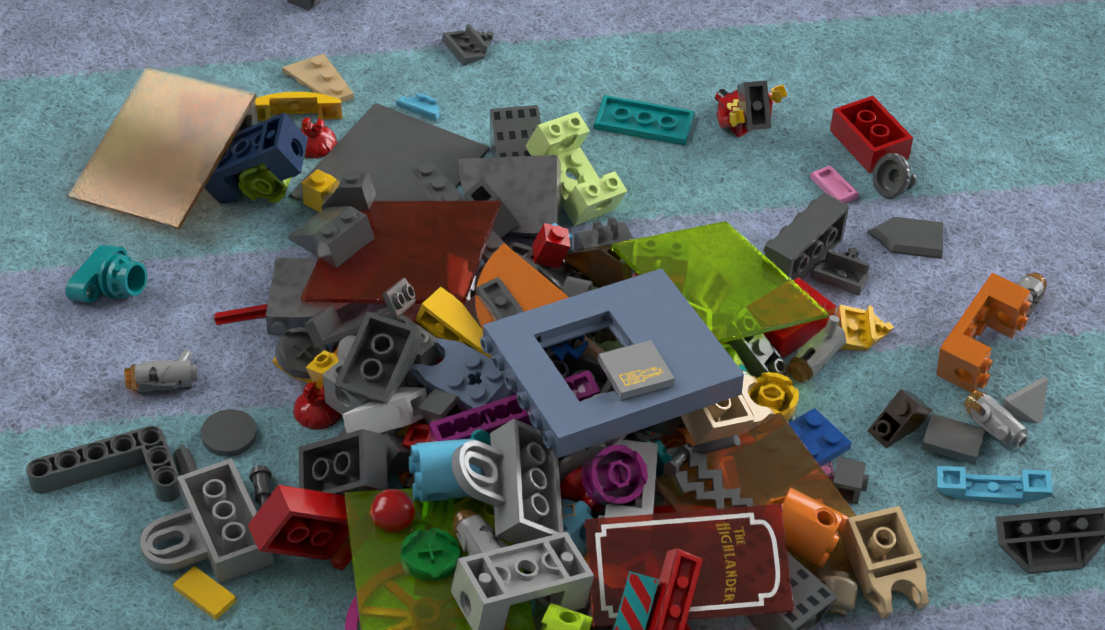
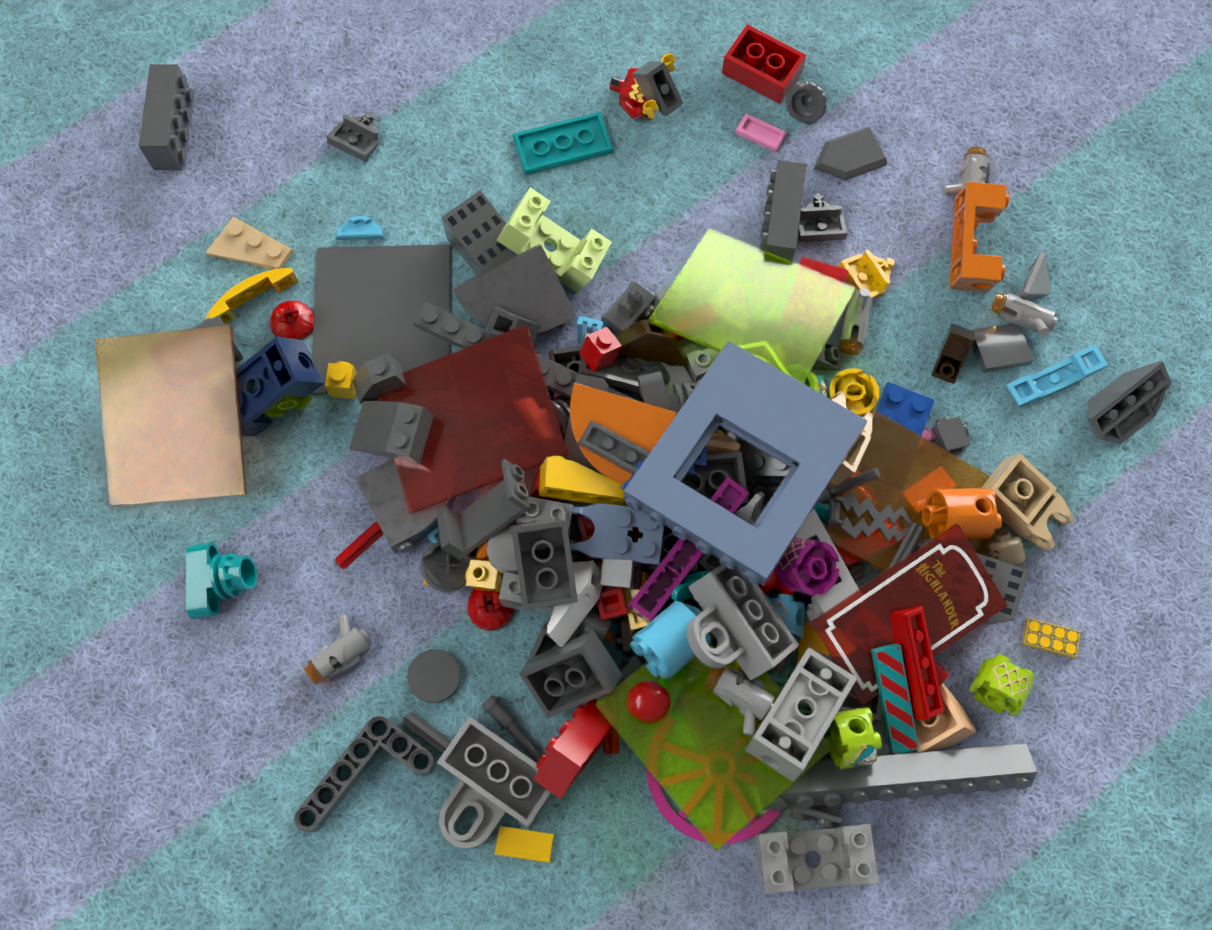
camera: 30 degrees left, 25 degrees up
green tile [400,528,460,581] -> none
light grey tile [598,340,675,400] -> none

